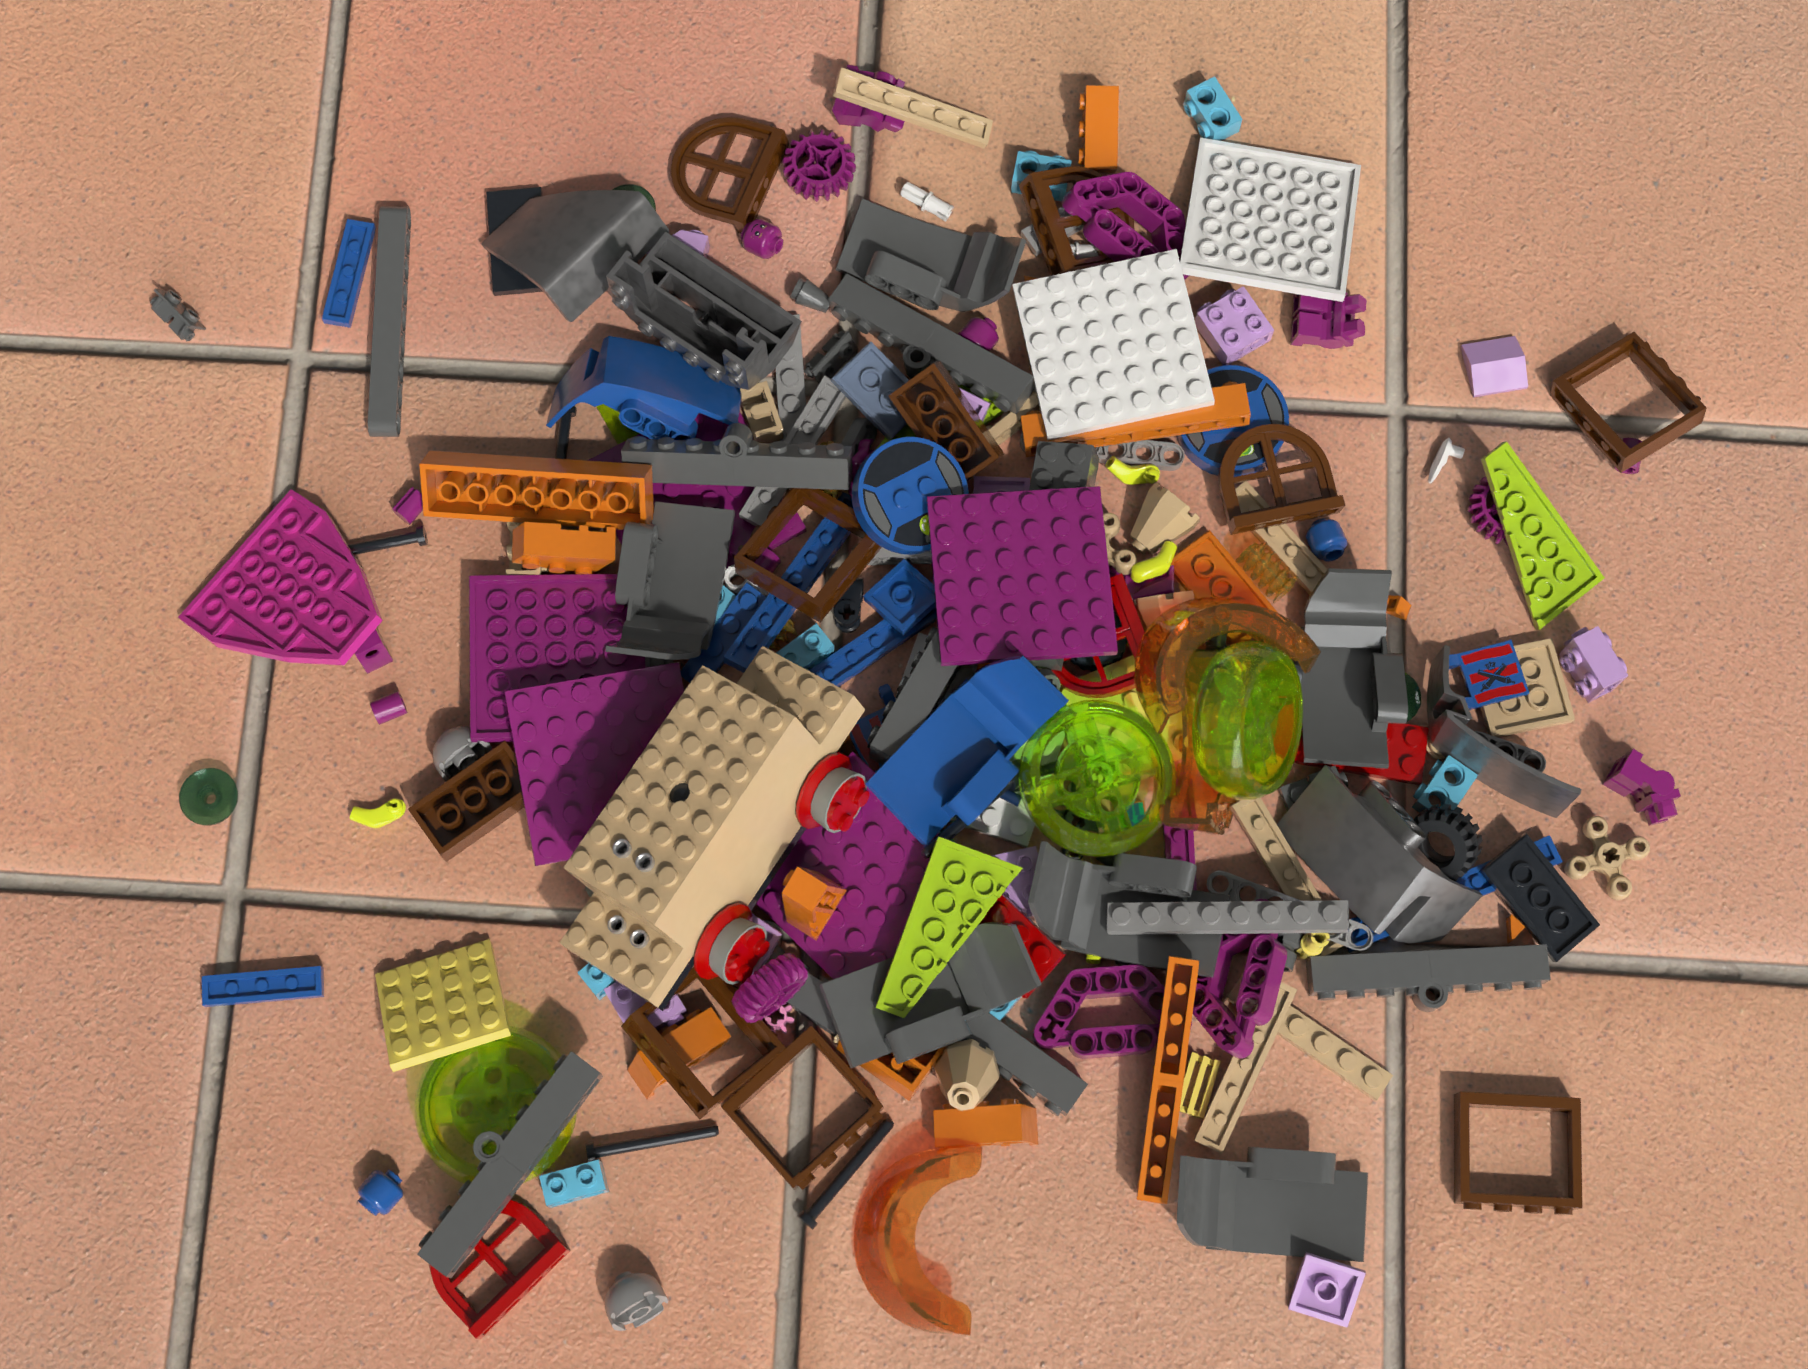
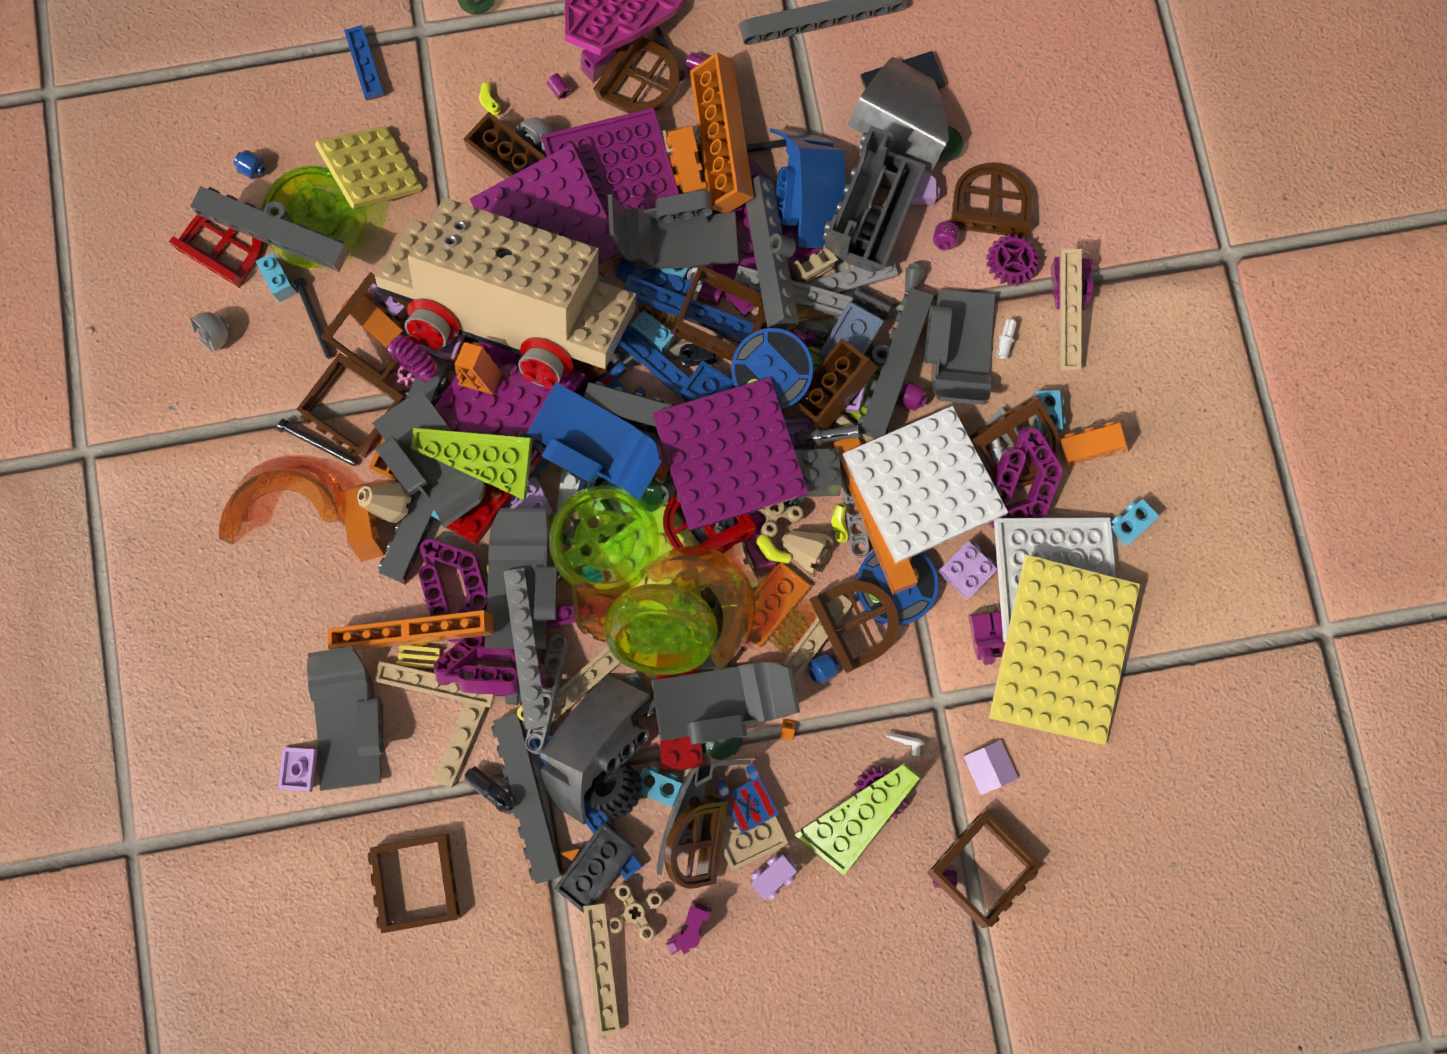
camera: 80 degrees right, 5 degrees up
none -> black piece [464,766,515,813]
none -> tan plate [583,902,620,1036]
none -> reddish brown window [593,35,680,113]
none -> reddish brown window [664,796,728,889]
none -> dark grey pin [799,424,861,448]
none -> light yellow plate [989,555,1140,745]

